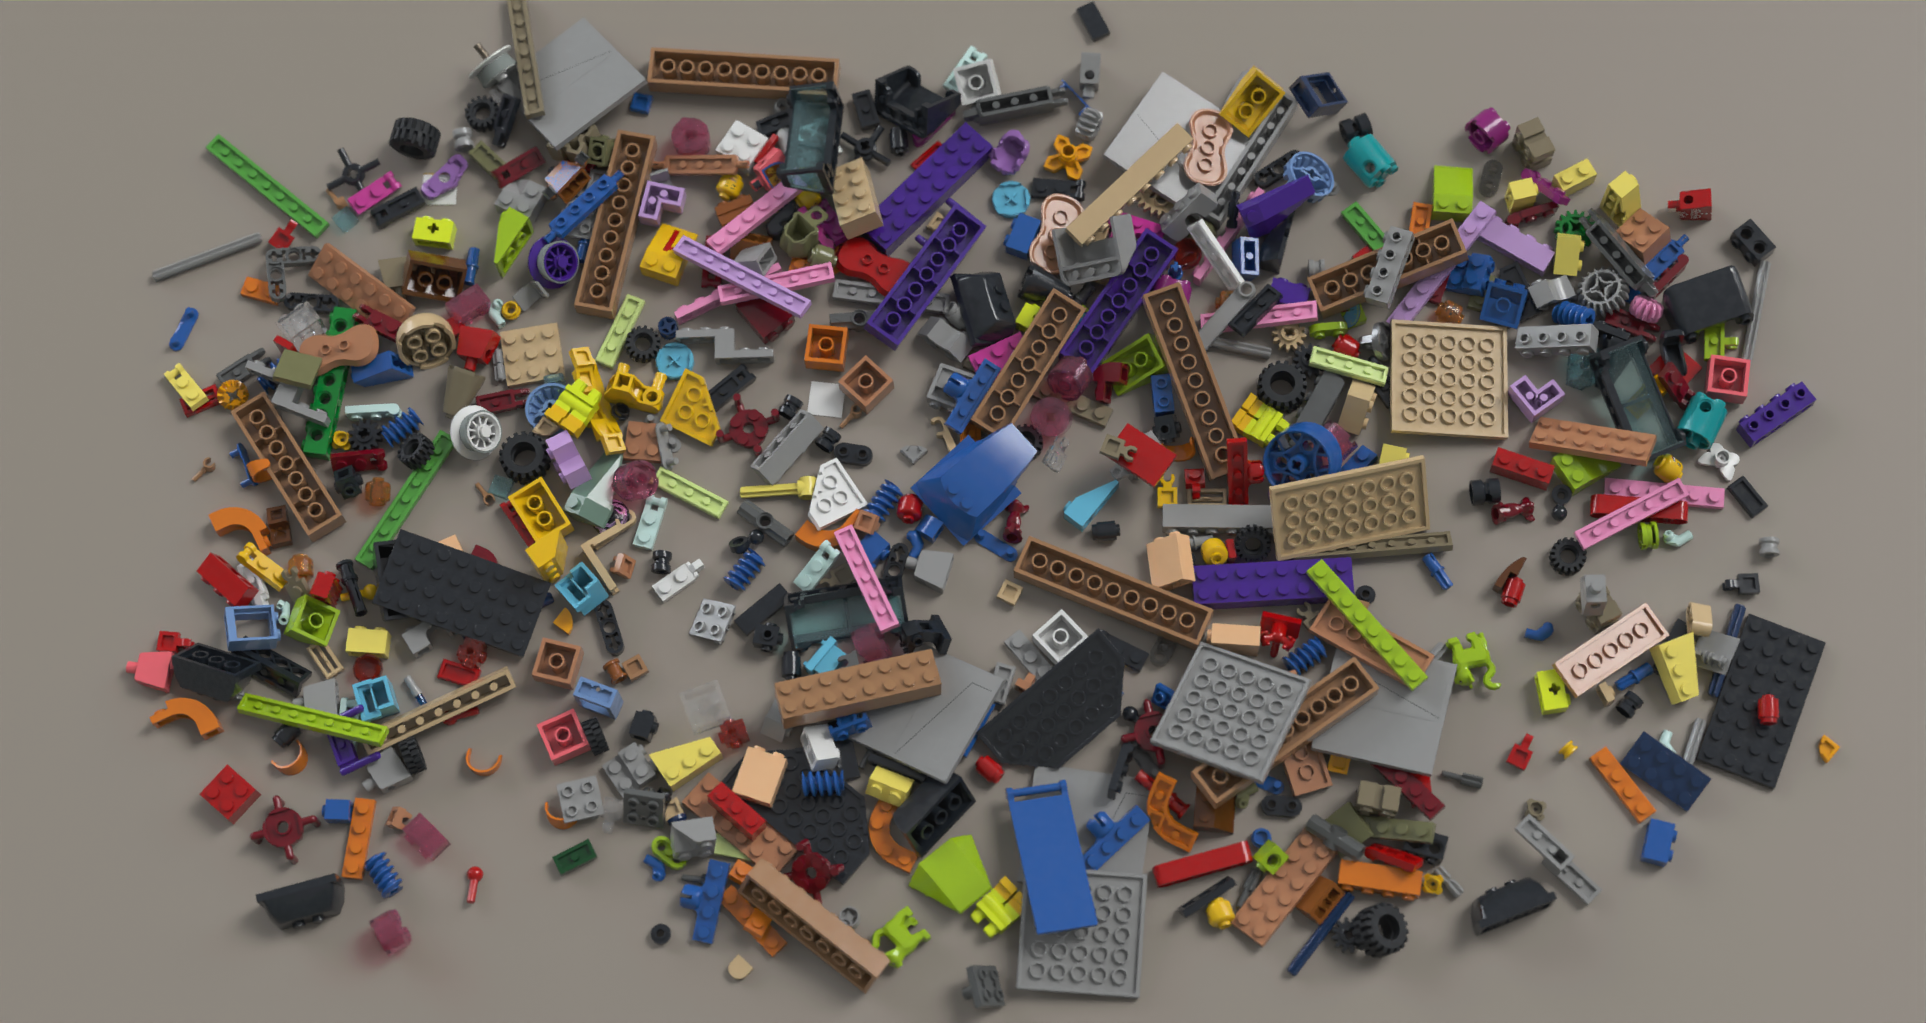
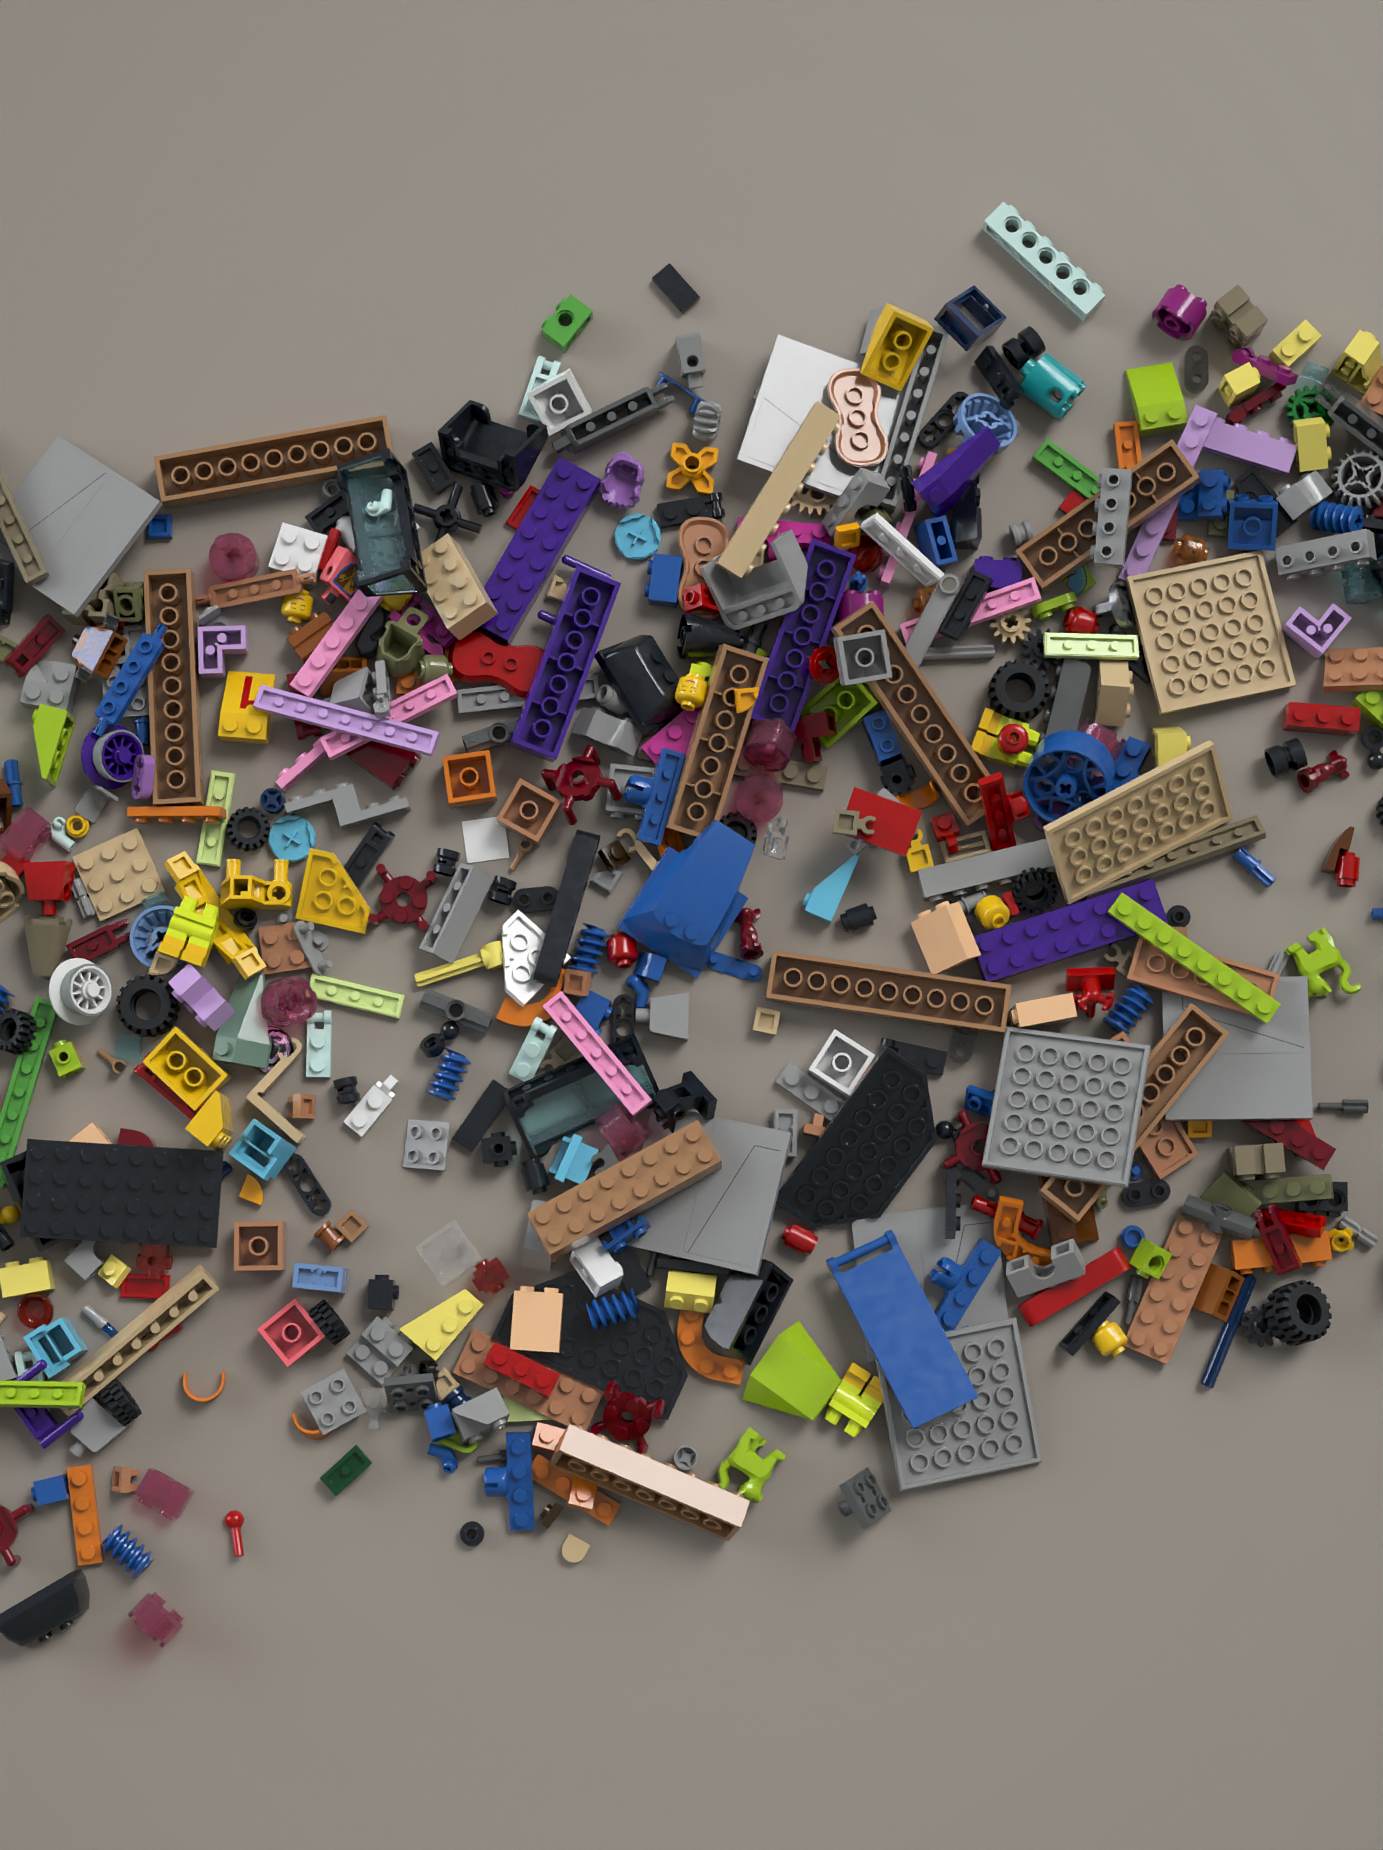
camera: 20 degrees left, 10 degrees up
none -> lime brick [48,1039,86,1079]
none -> light yellow plate [97,1254,131,1288]
none -> orange plate [127,806,226,824]
none -> medium lavender beam [131,754,155,800]
none -> light aqua arm [367,489,394,517]
none -> light grey hinge [372,660,392,719]
none -> blue brick [424,1402,456,1443]
none -> black beam [533,829,600,987]
none -> dark brown plate [540,1502,563,1529]
none -> bright green brick [541,294,593,353]
none -> dark red plate [541,745,622,825]
none -> dark brown plate [597,840,631,872]
none -> yellow head [675,673,708,711]
none -> red bracket [683,583,719,614]
none -> light orange tile [734,687,759,713]
none -> red gear [807,646,839,684]
none -> light grey slope [833,629,892,686]
none -> light orange plate [834,522,861,549]
none -> black plate [974,346,1024,410]
none -> light aqua brick [982,201,1105,322]
none -> red head [996,724,1029,757]
none -> light grey arch [1006,1238,1085,1298]
none -> dark red hinge [1254,1204,1303,1275]
none -> clear light blue tile [1301,362,1329,384]

